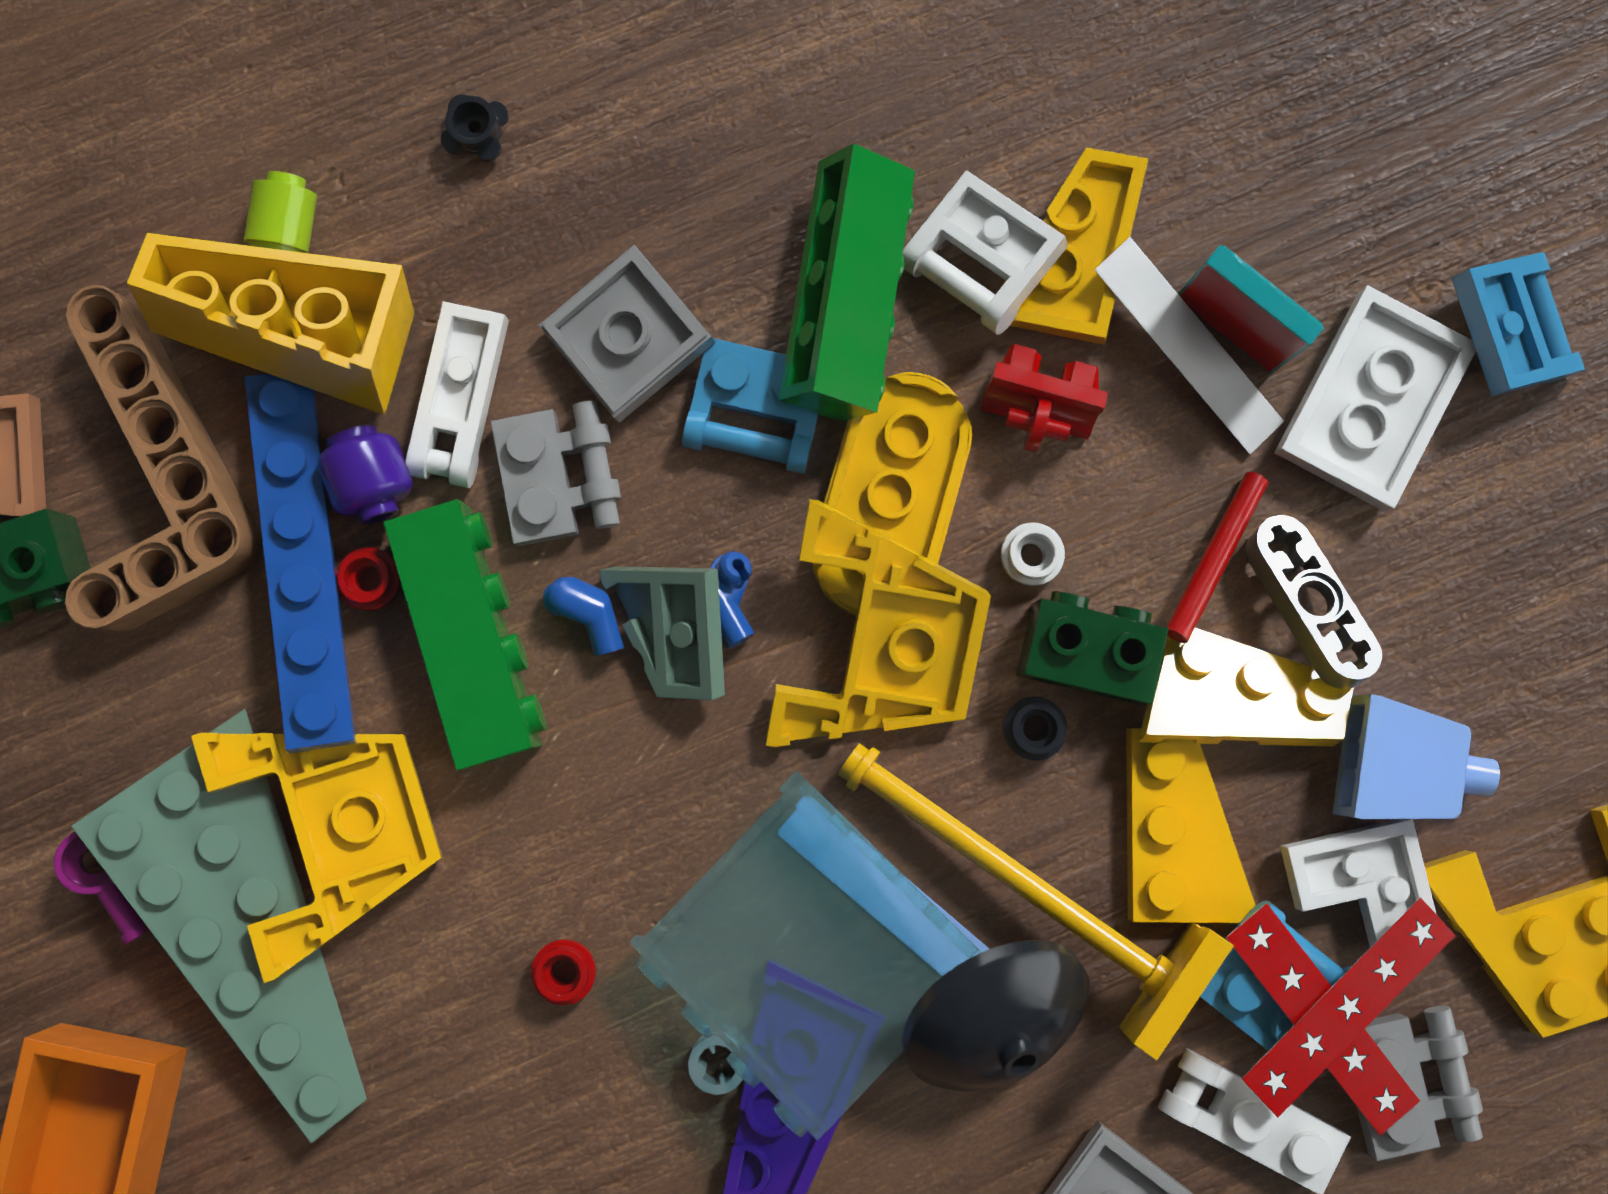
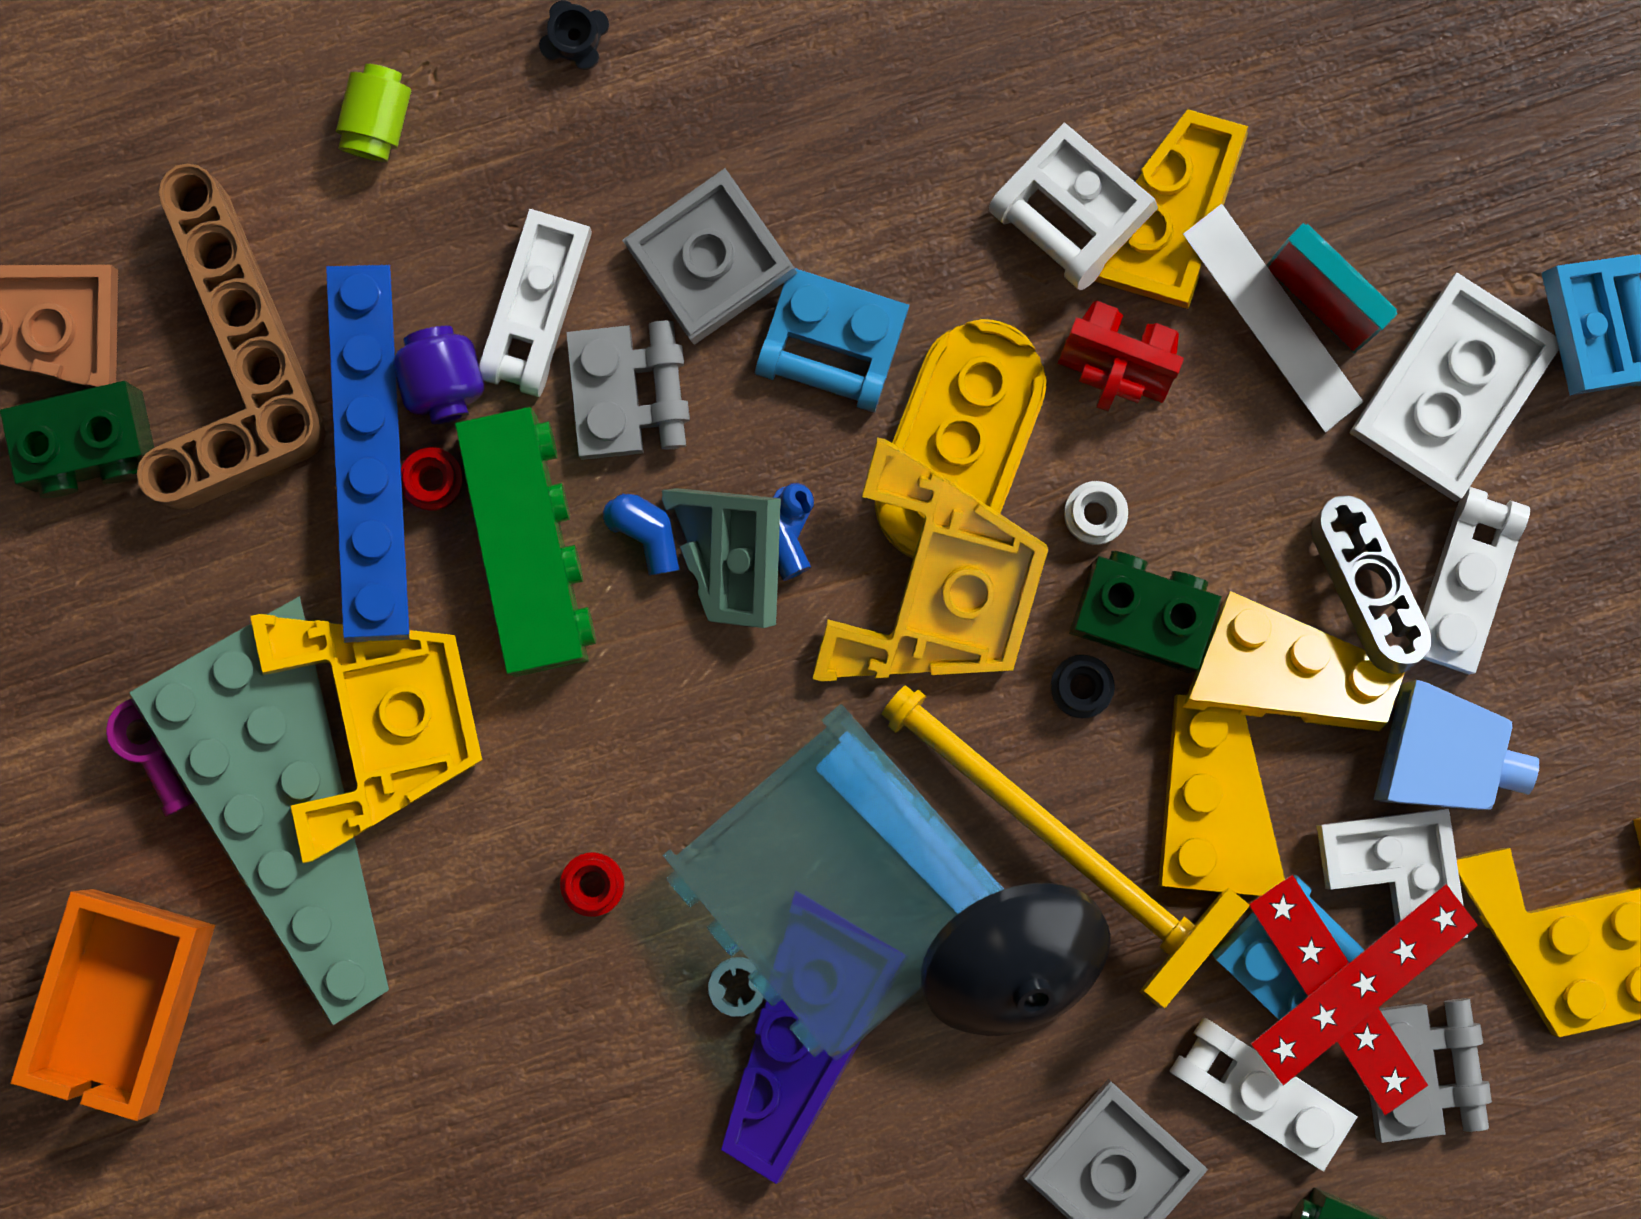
camera: 10 degrees right, 0 degrees up
yellow wedge [127,233,415,415] -> none
green brick [779,143,915,421] -> none
red bar [1166,472,1268,643] -> none
none -> white plate [1422,487,1530,675]

